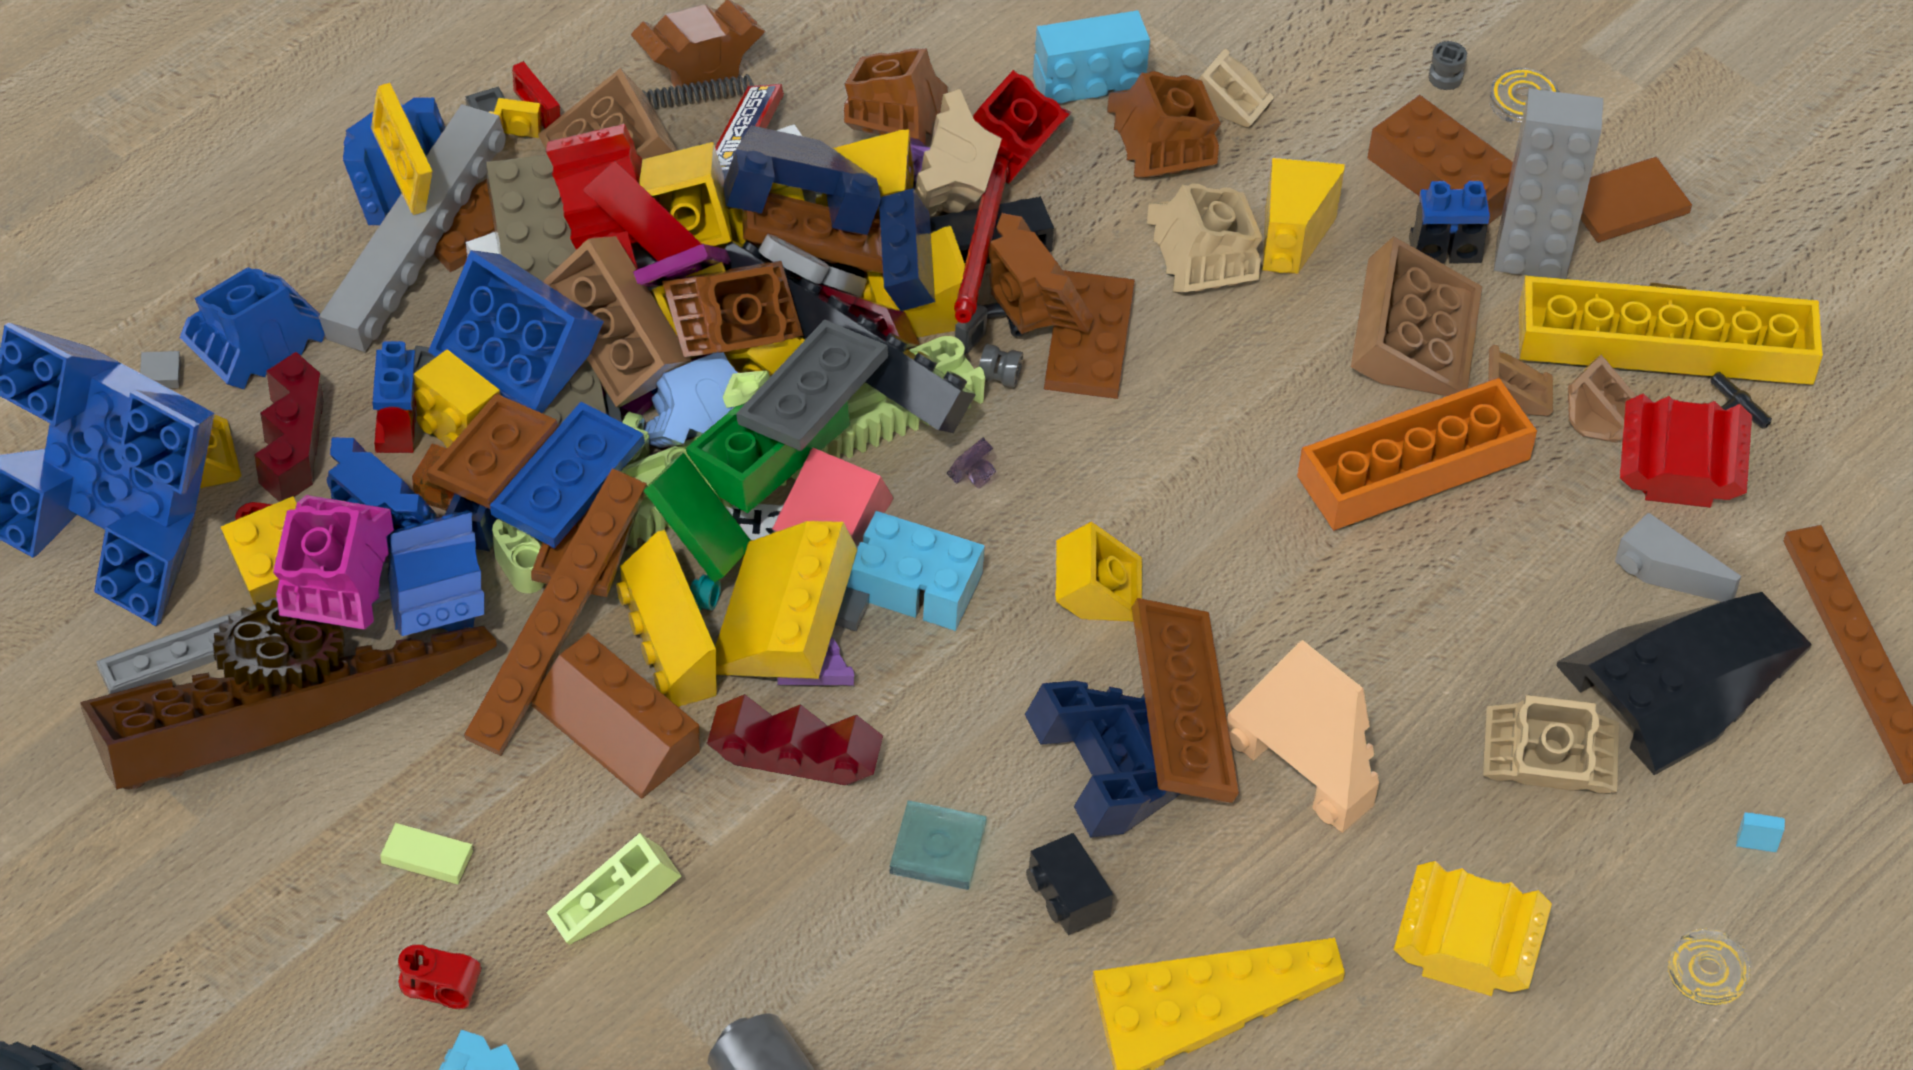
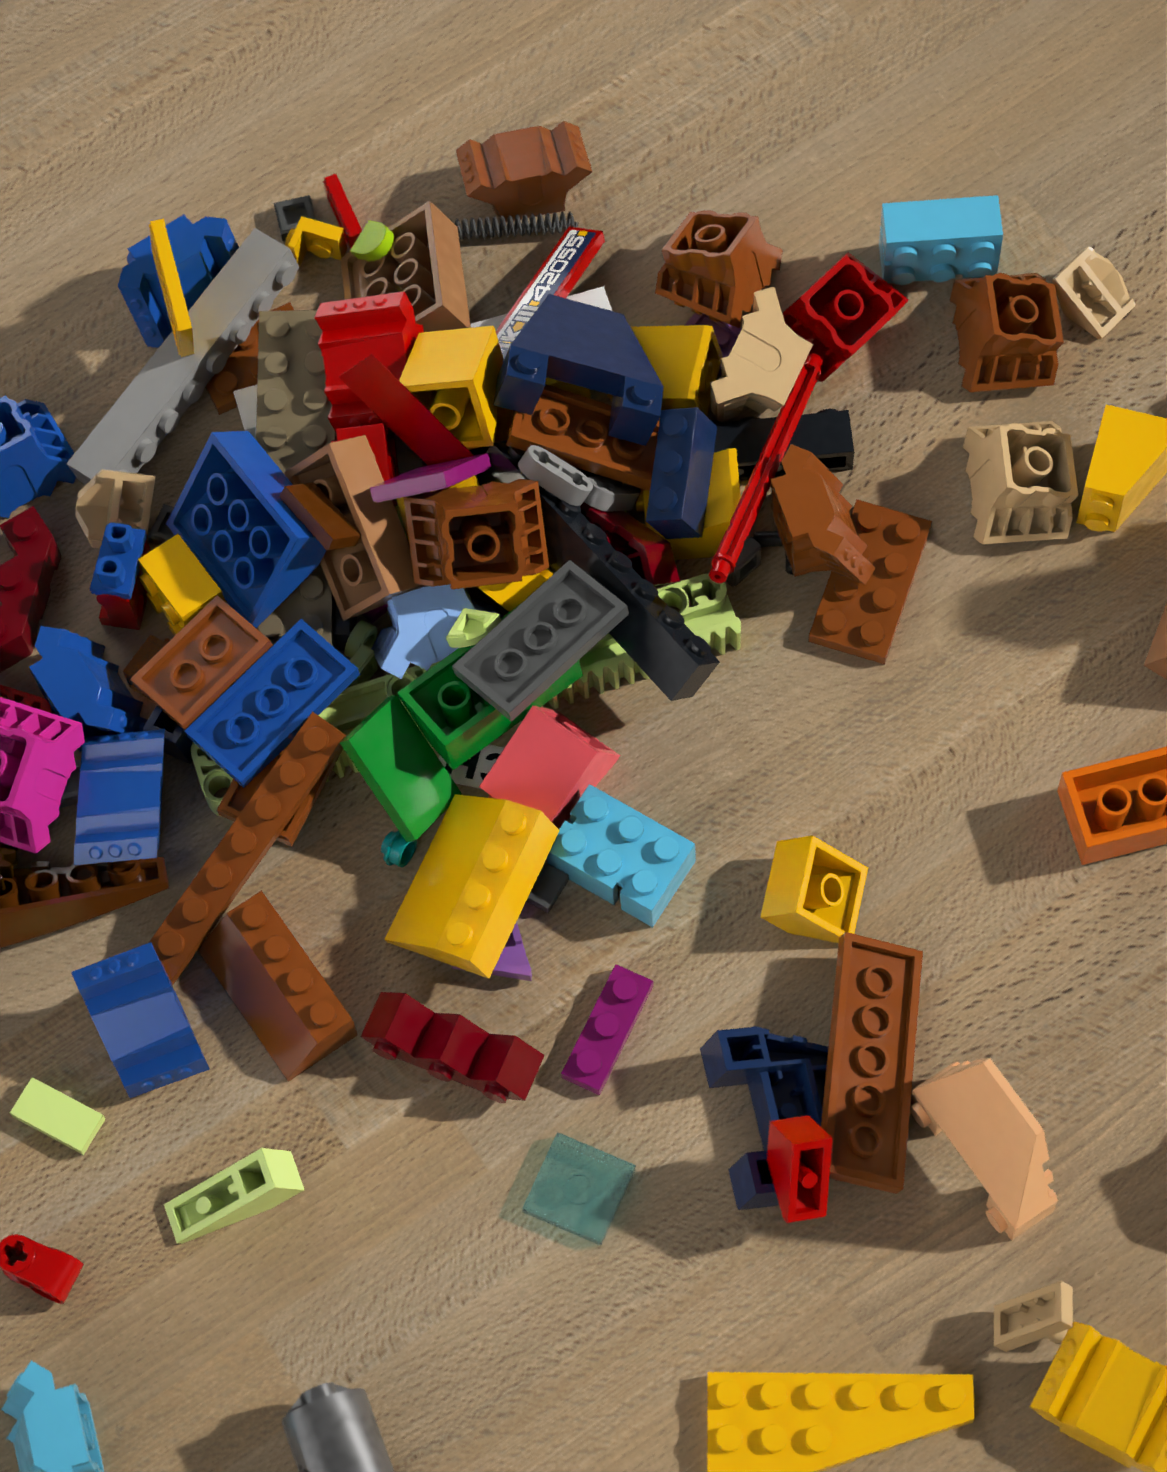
camera: 20 degrees right, 15 degrees up
yellow slope [616,530,716,707] -> none
clear purple tile [947,437,996,489] -> none
dark grey wheel [979,344,1024,388] -> none
black brick [1026,832,1114,935] -> none
none -> blue slope [71,942,210,1098]
none -> tan slope [75,469,155,549]
none -> reddish brown tile [279,482,362,550]
none -> lime tile [350,220,394,261]
none -> magenta plate [561,964,654,1095]
none -> red slope [767,1115,832,1223]
none -> tan tile [994,1281,1073,1352]

